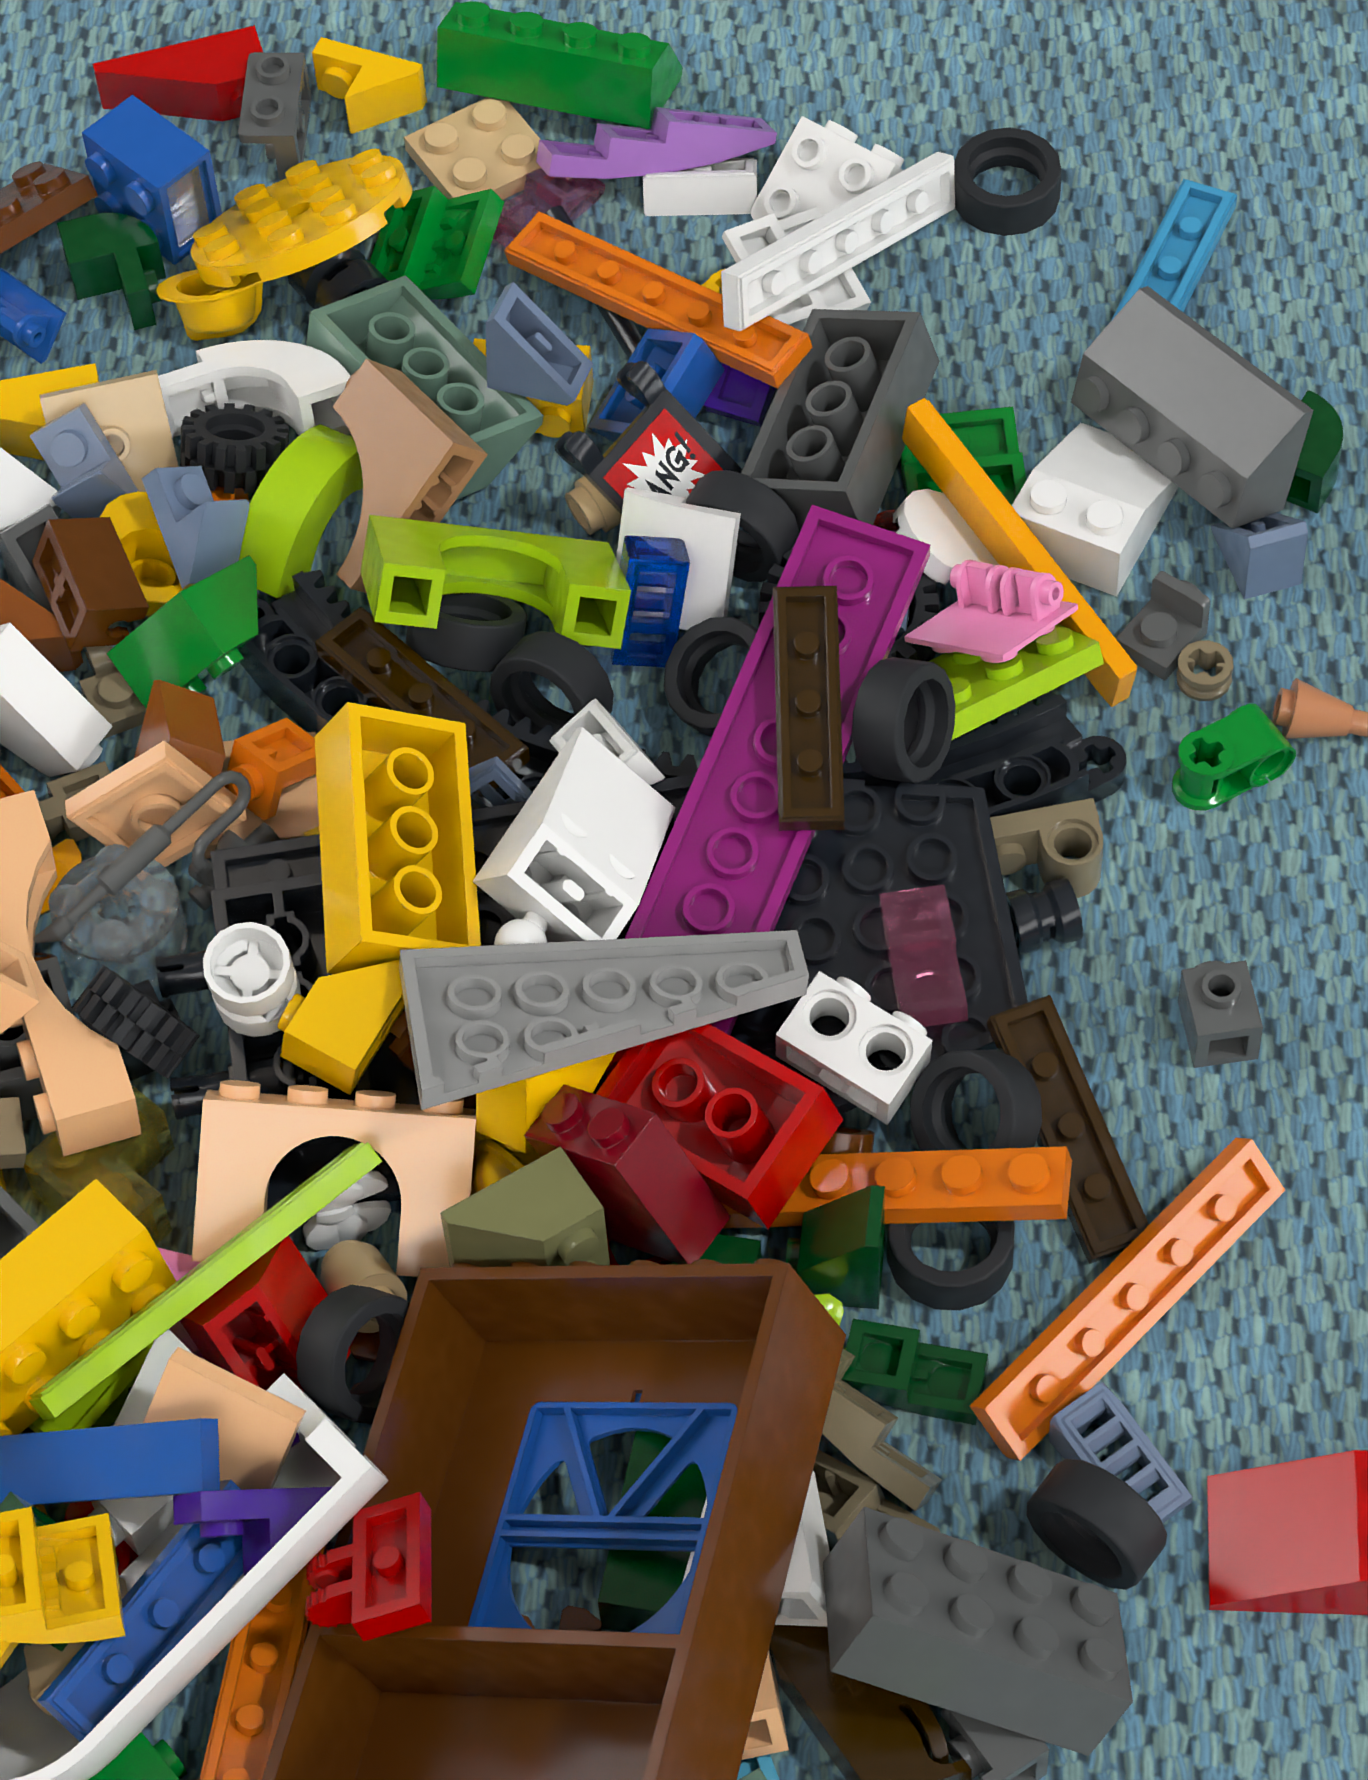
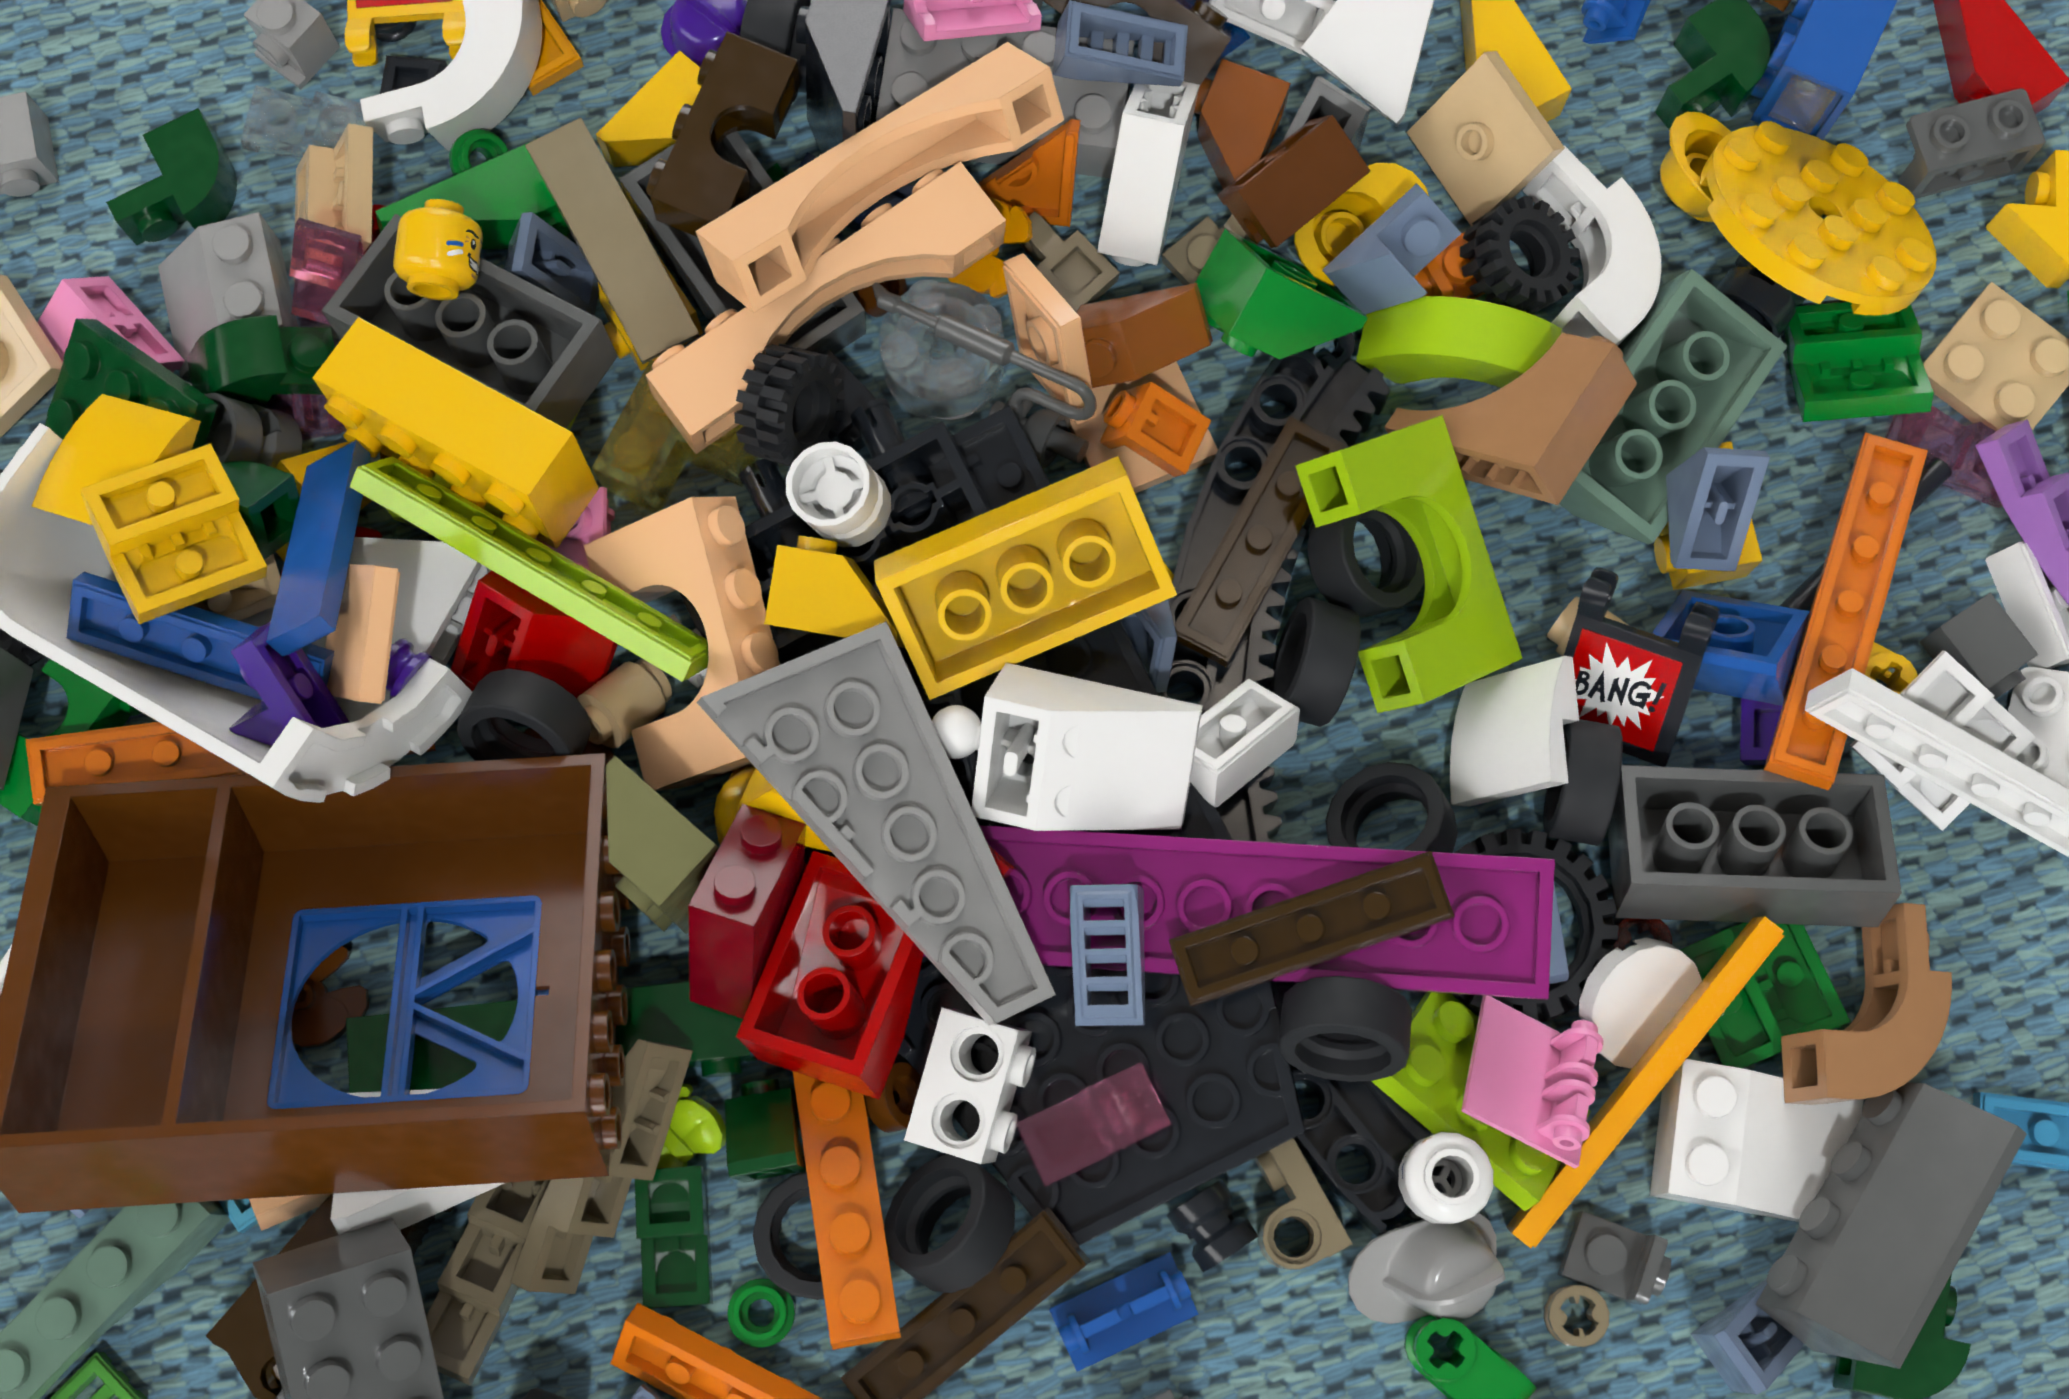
camera: 70 degrees right, 20 degrees up
sand blue slope [30,403,138,518] -> none
red hinge [305,1492,432,1642] -> none
clear blue slope [611,535,690,668] -> none
none -> green plate [727,1278,795,1348]
none -> blue hinge [1049,1252,1199,1372]
none -> sand blue slope [1070,884,1145,1026]
none -> light grey piece [1348,1212,1506,1324]
none -> white head [1398,1132,1493,1224]
none -> medium nougat arch [1781,903,1952,1105]
none -> dark grey brick [1920,592,2039,699]

